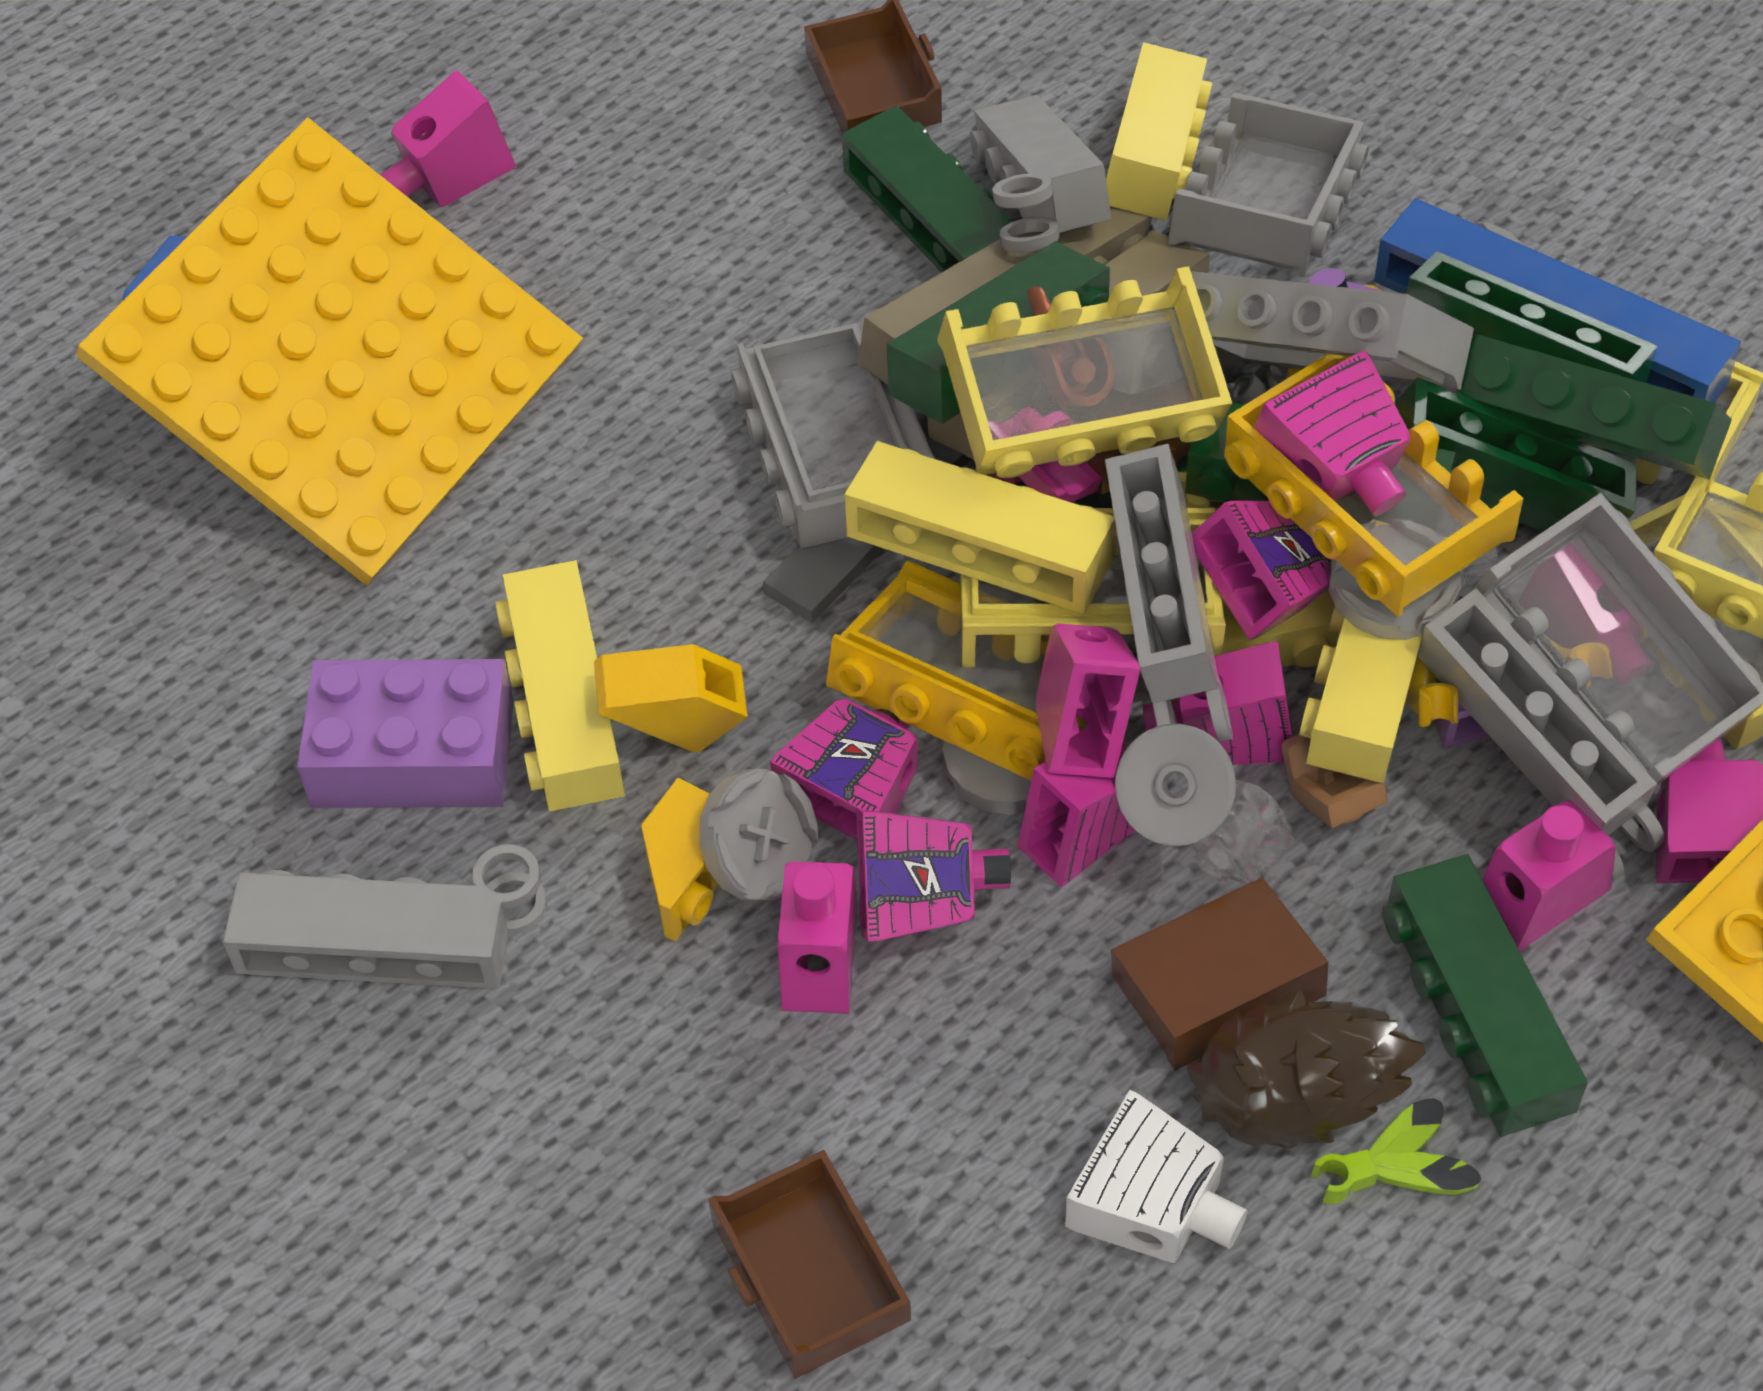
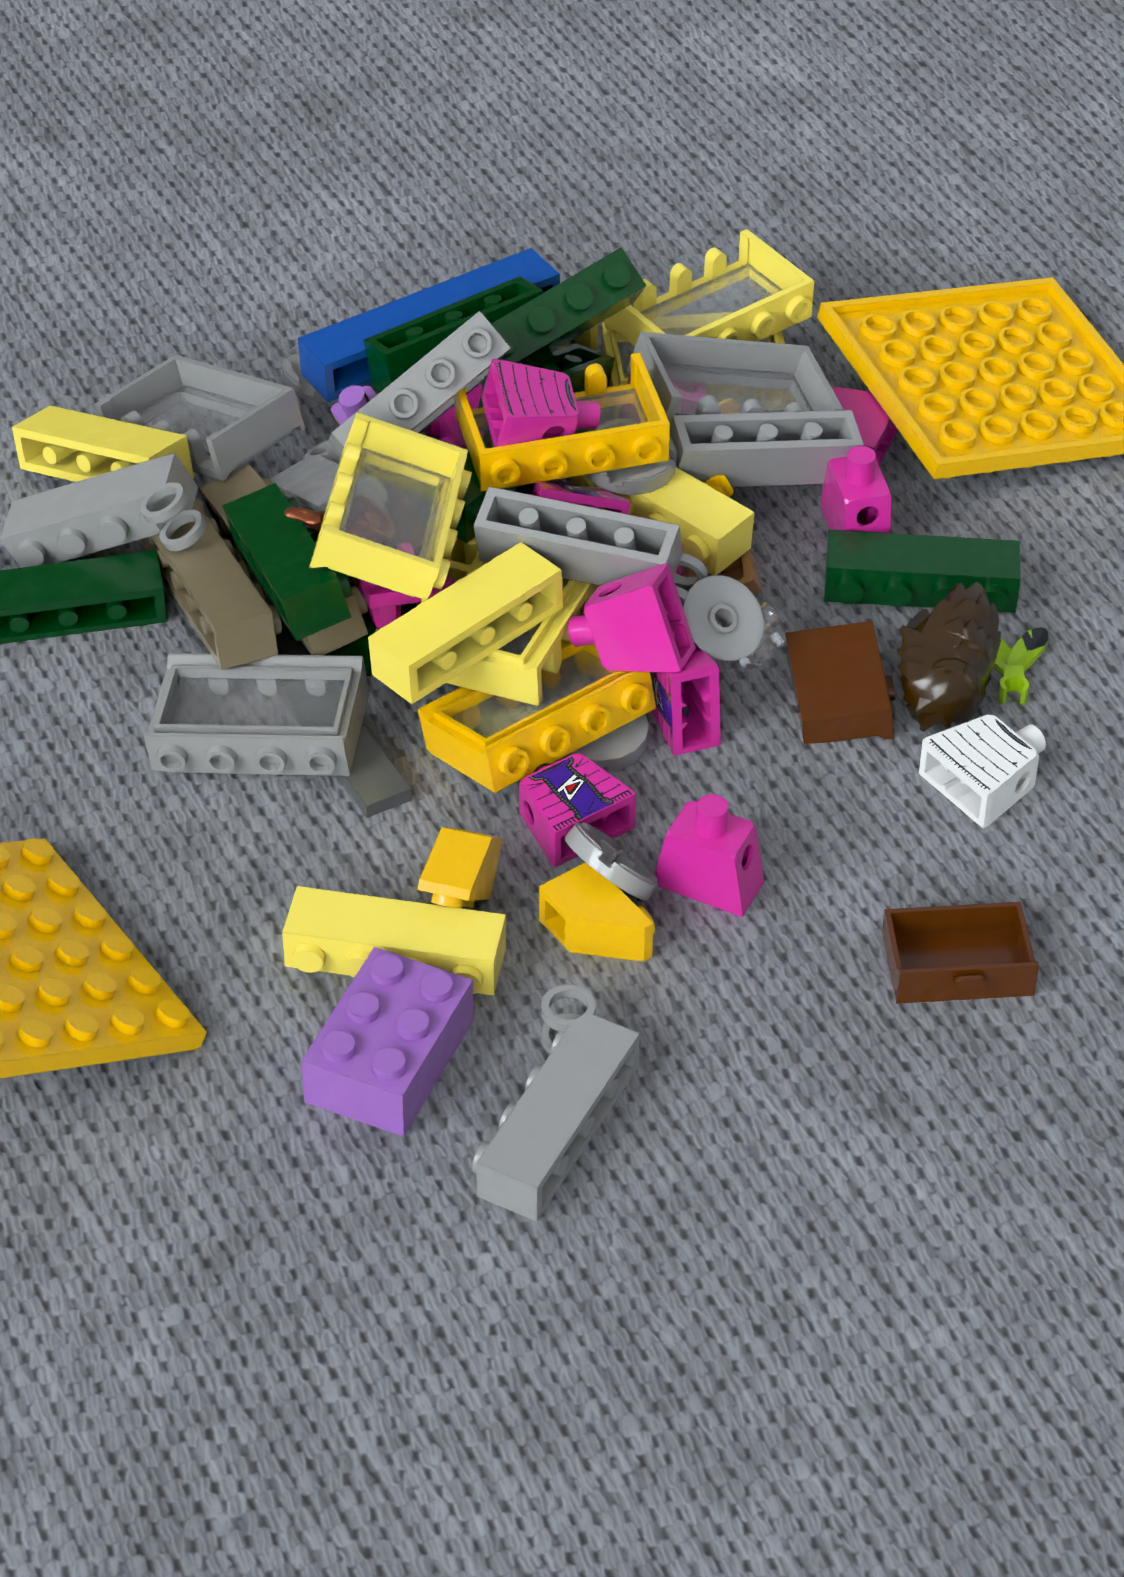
camera: 70 degrees left, 10 degrees down
torso [856,810,1011,941] -> none

